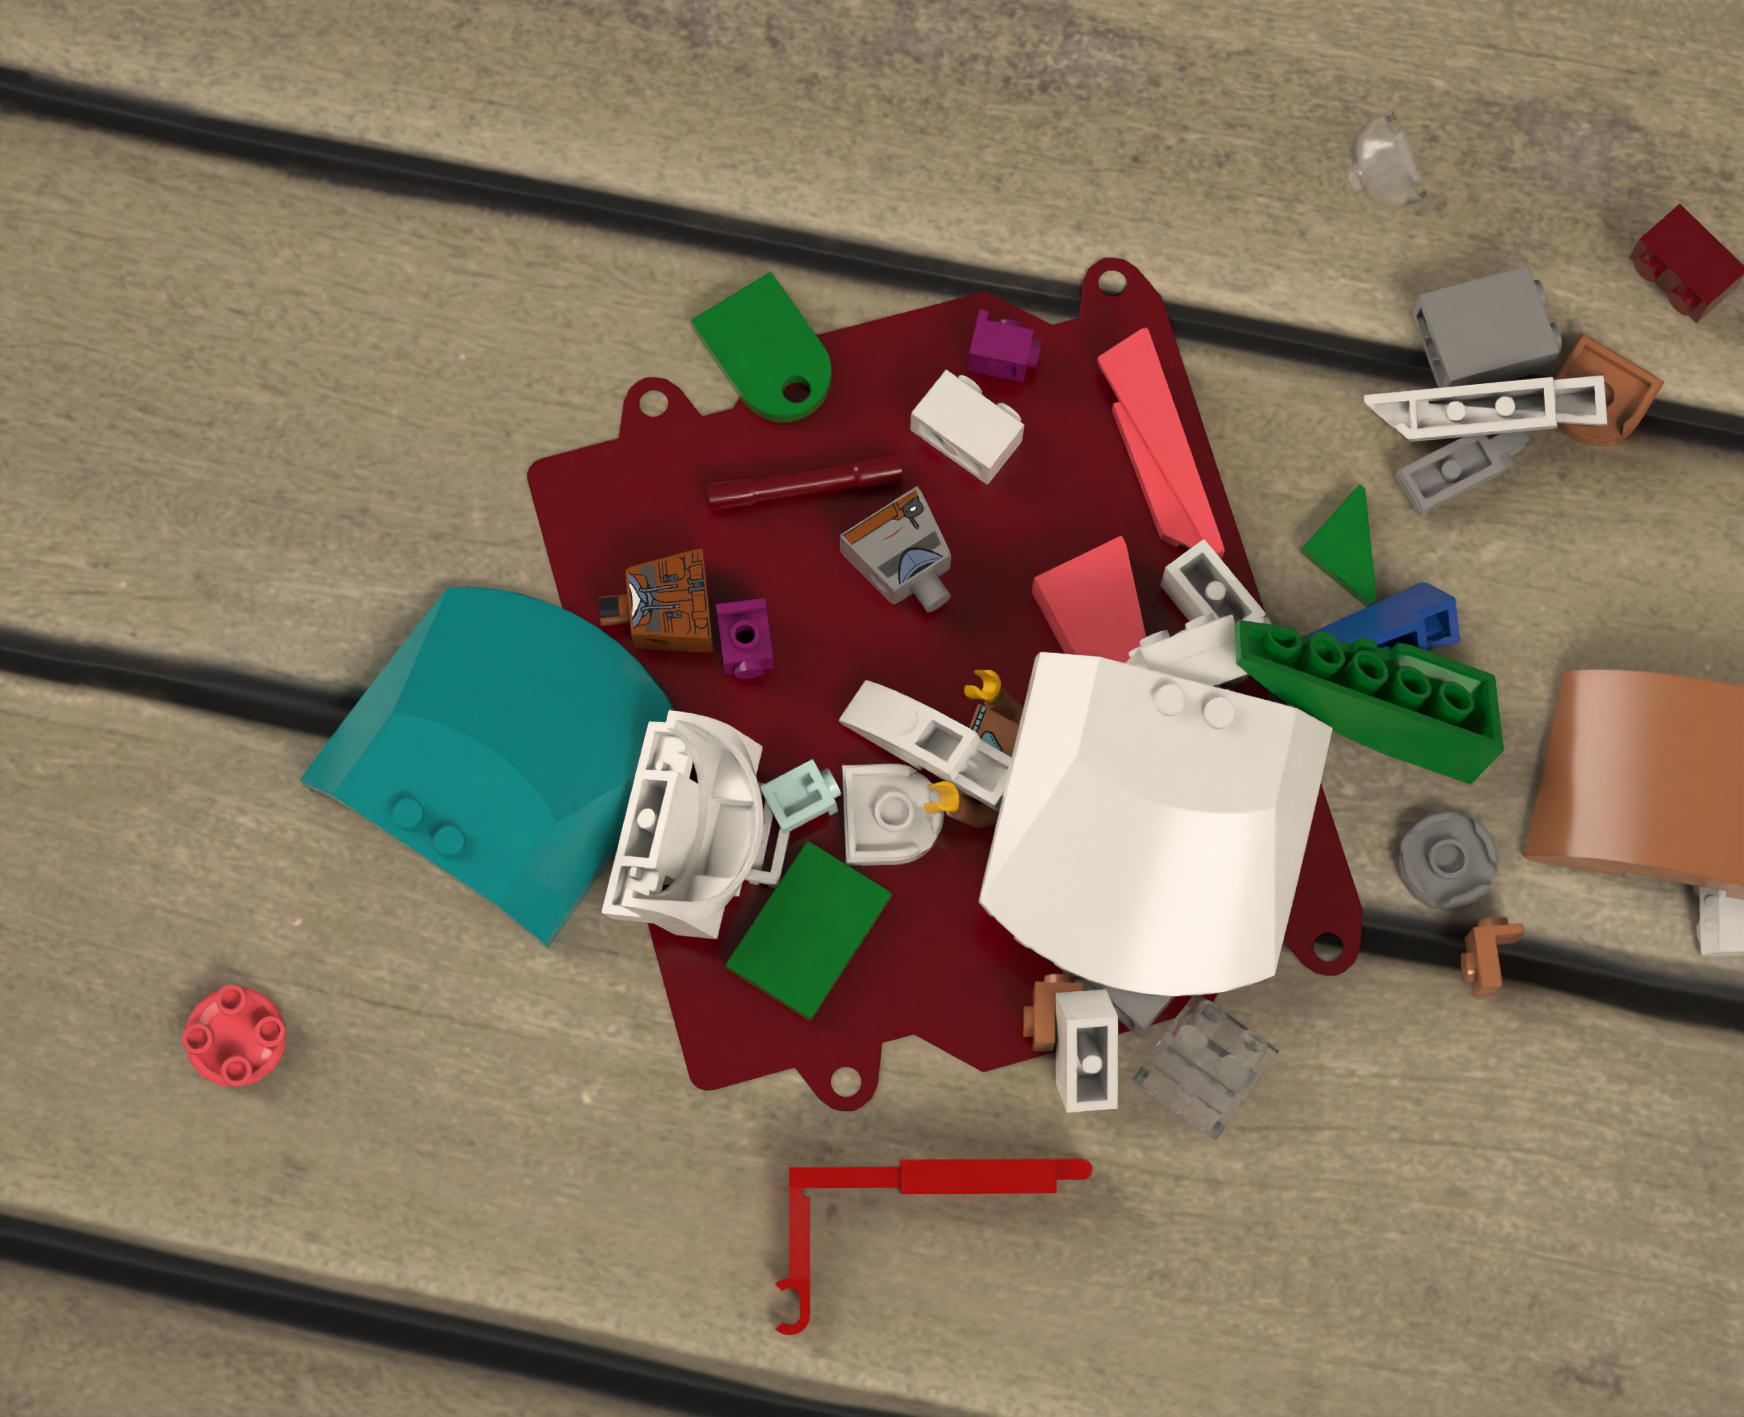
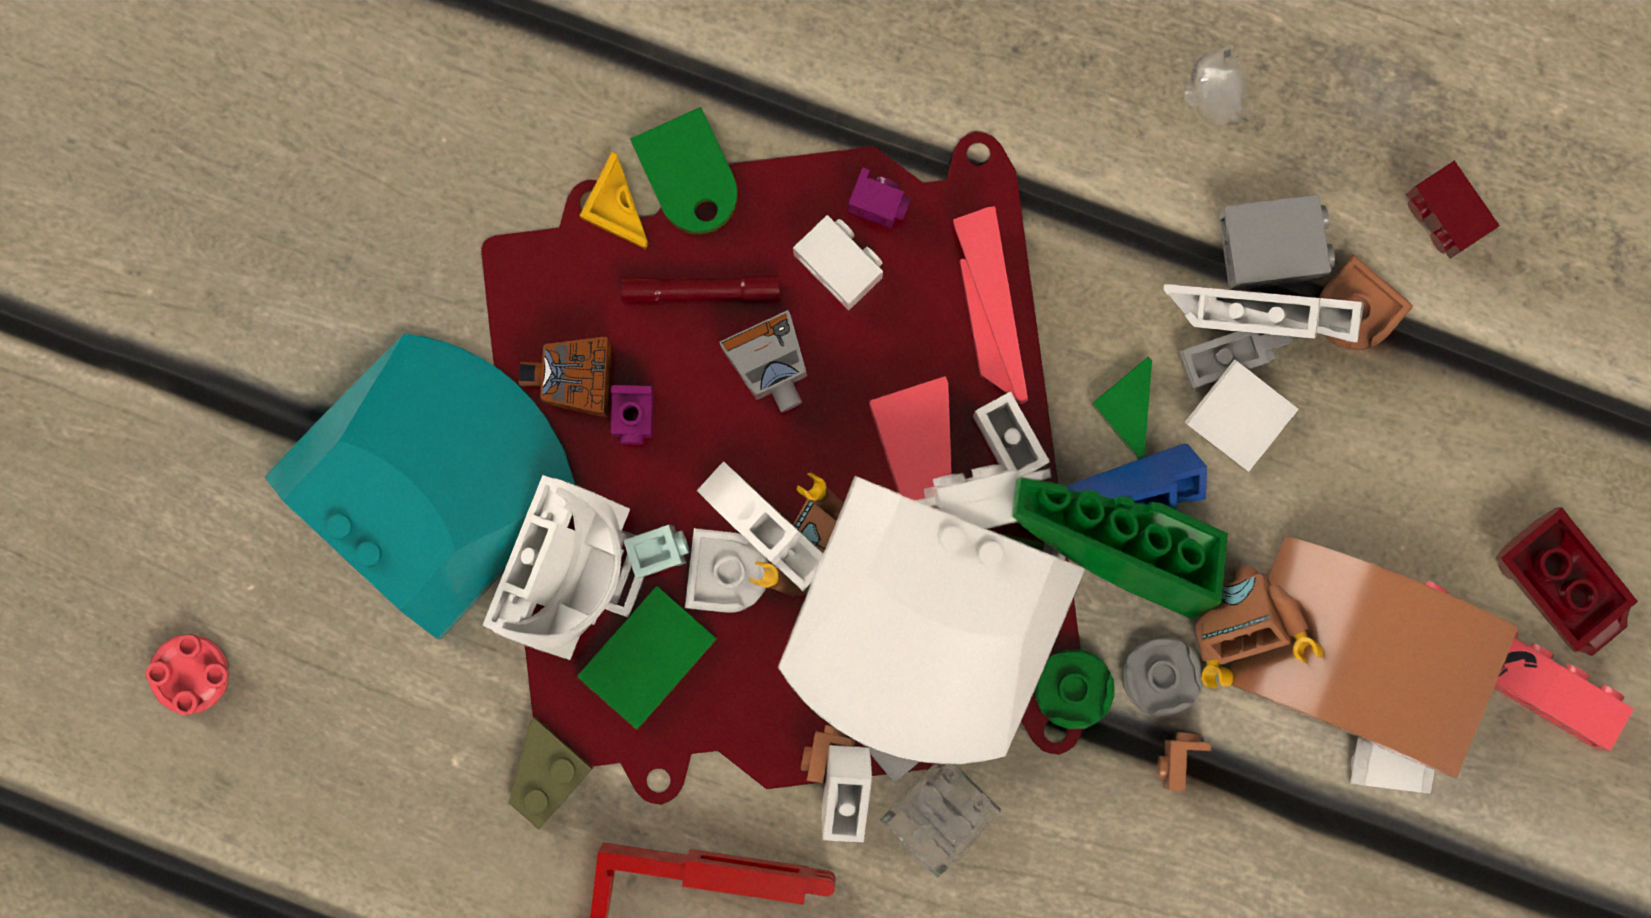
camera: 15 degrees right, 10 degrees up
none -> olive wing [509,717,594,830]
none -> yellow tile [580,152,648,249]
none -> green tile [1034,649,1115,729]
none -> white tile [1185,360,1299,472]
none -> nougat torso [1195,566,1324,689]

